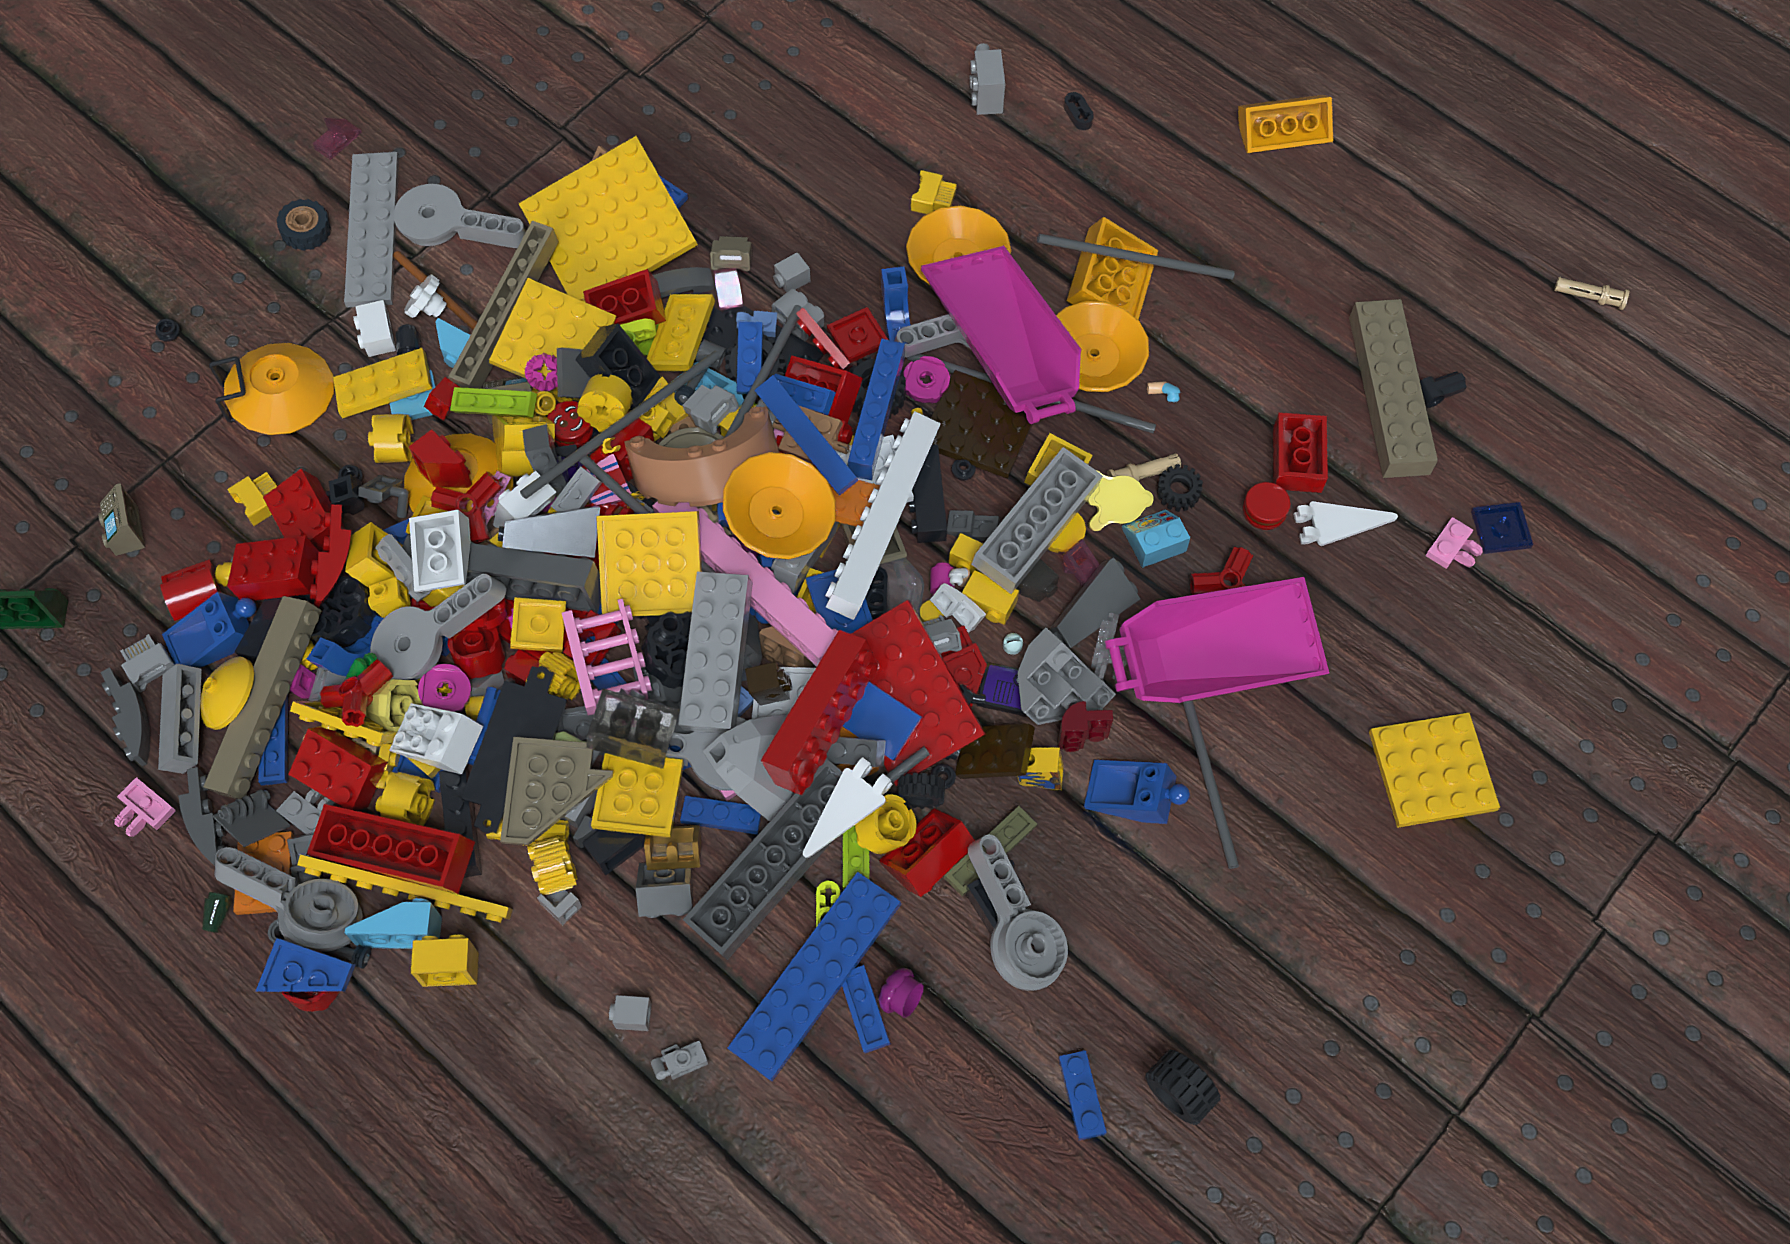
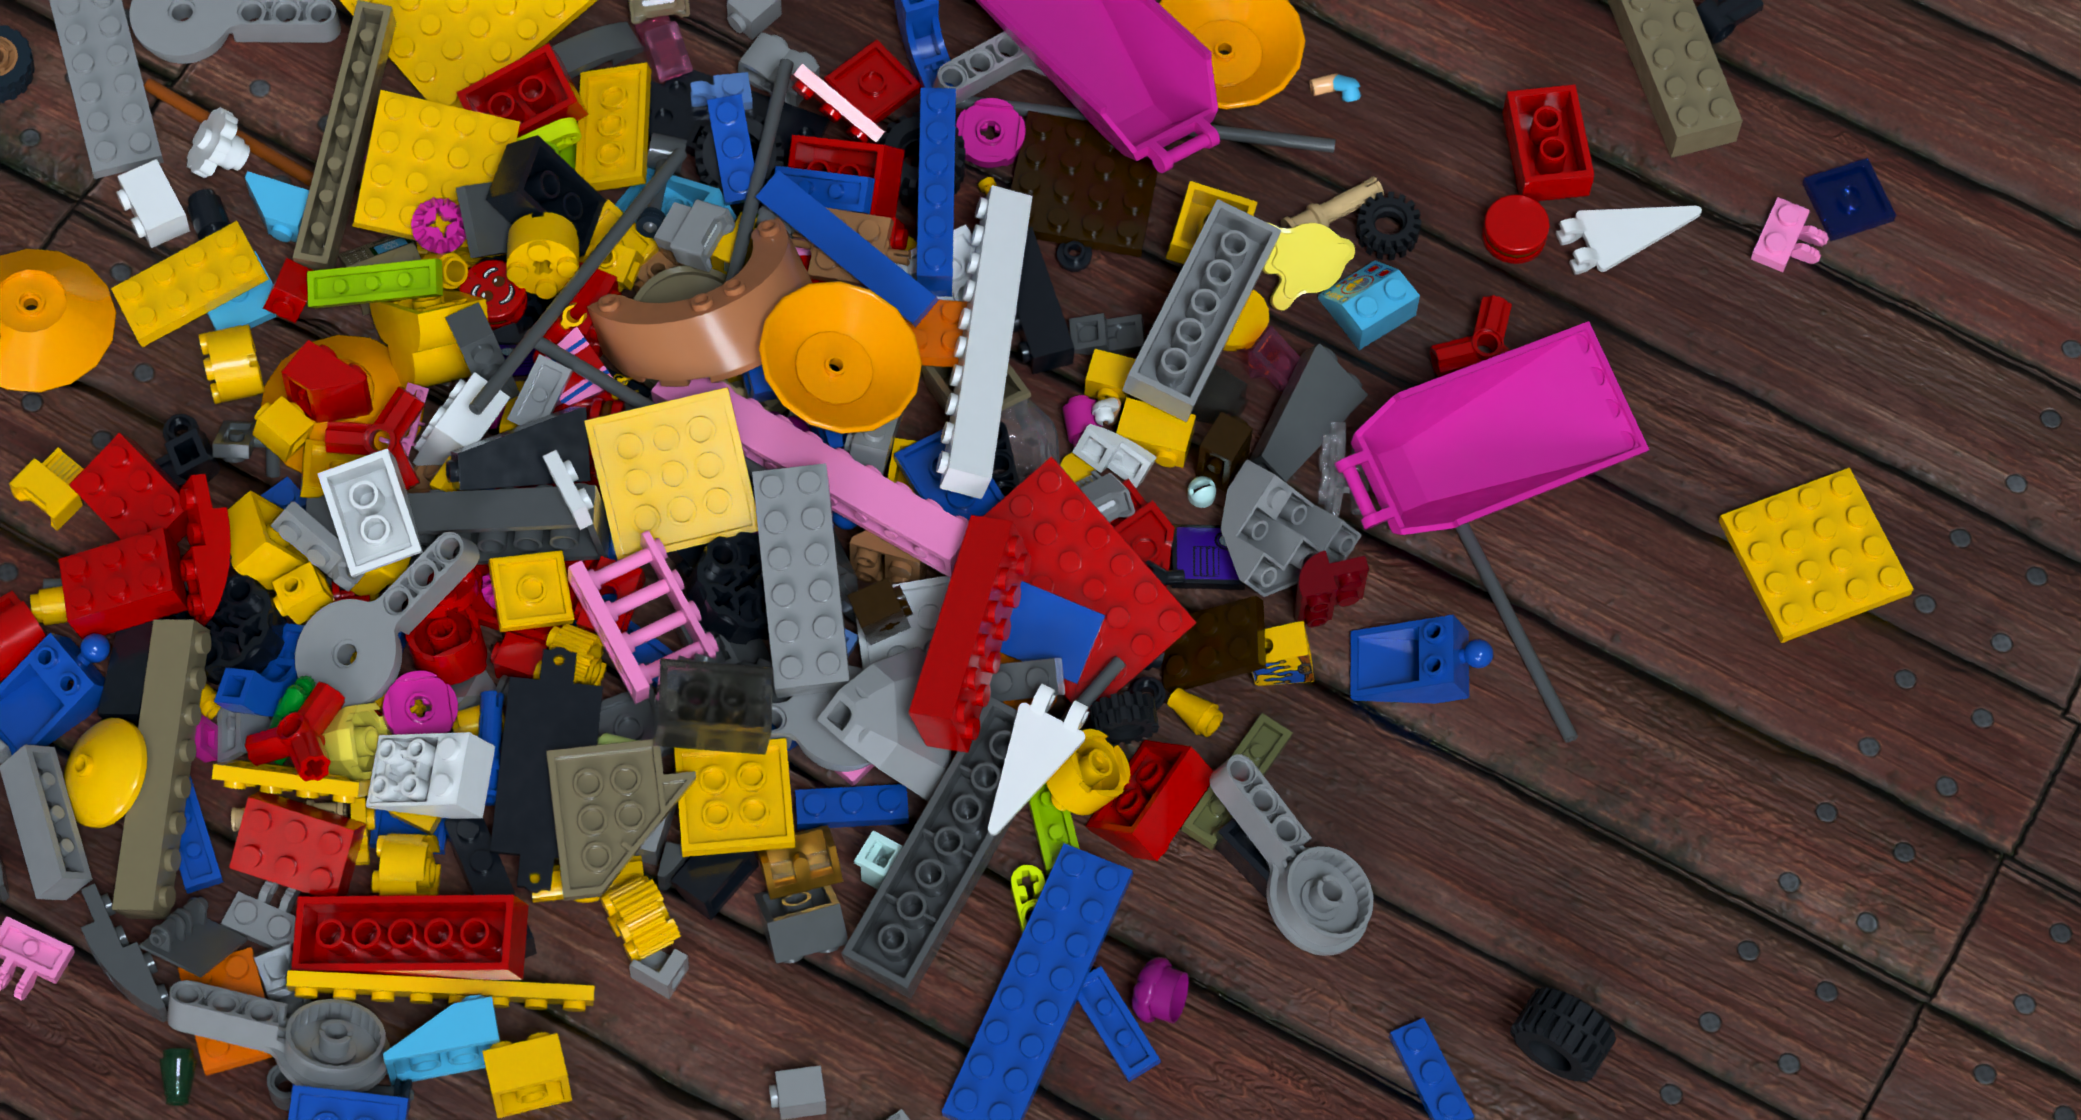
camera: 15 degrees left, 0 degrees up
none -> yellow brick [252,395,314,462]
none -> white plate [543,450,594,530]
none -> light aqua brick [854,830,903,889]
none -> yellow cone [1167,688,1223,737]
none -> dark brown brick [1196,412,1253,493]

